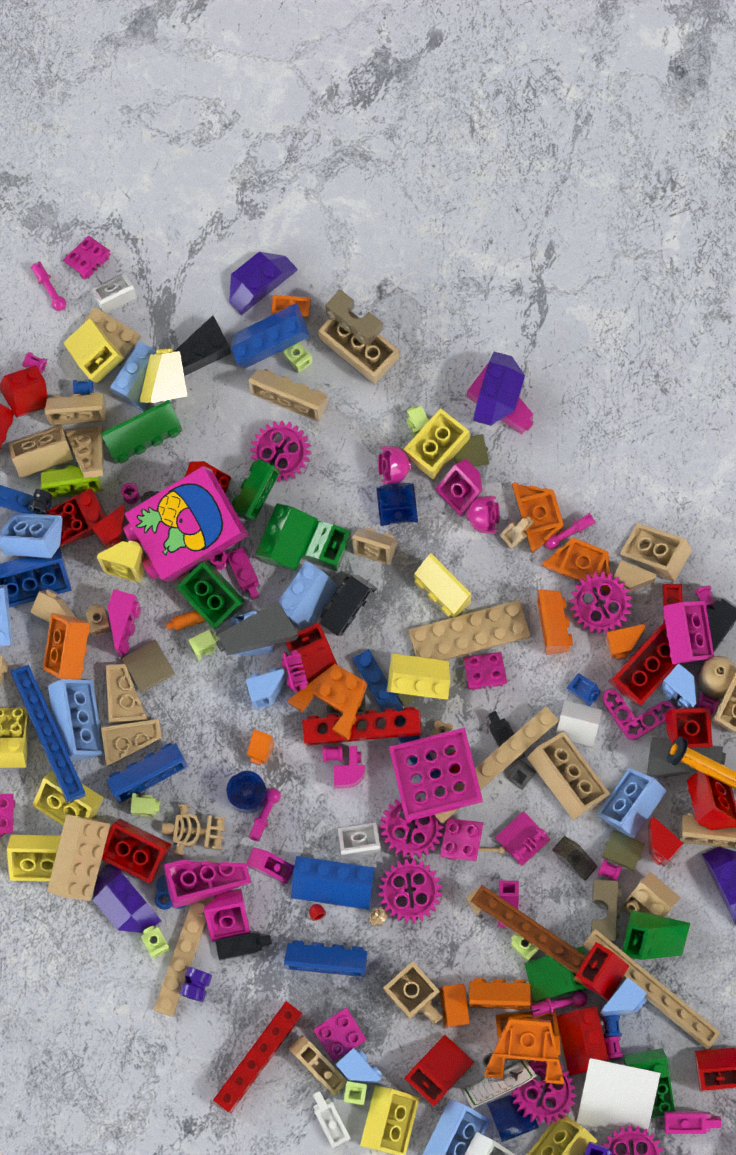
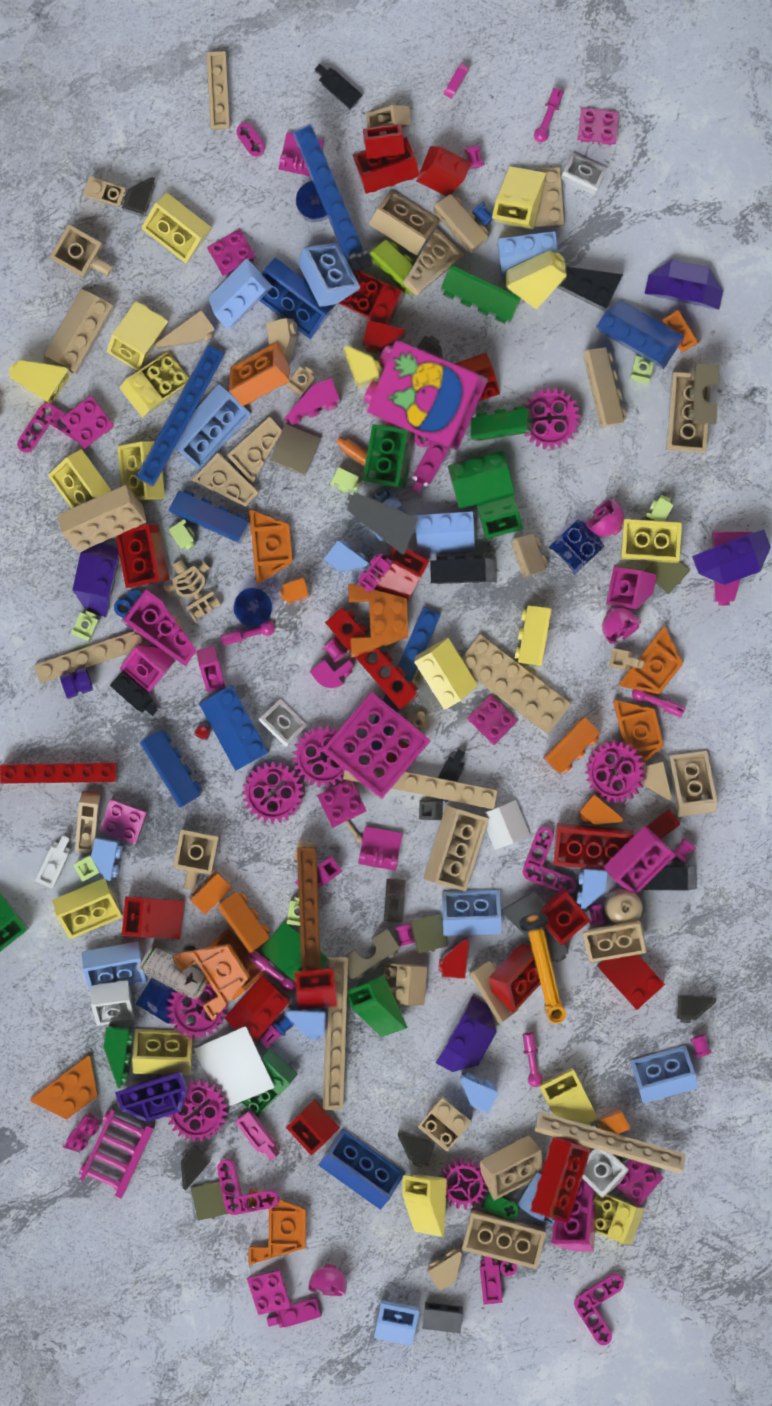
camera: 45 degrees right, 15 degrees up
dark pink bush [121,483,140,504] -> none
tan plate [369,906,388,927] -> none
blue bracket [567,673,601,706] -> none
none -> orange wing [249,510,293,584]

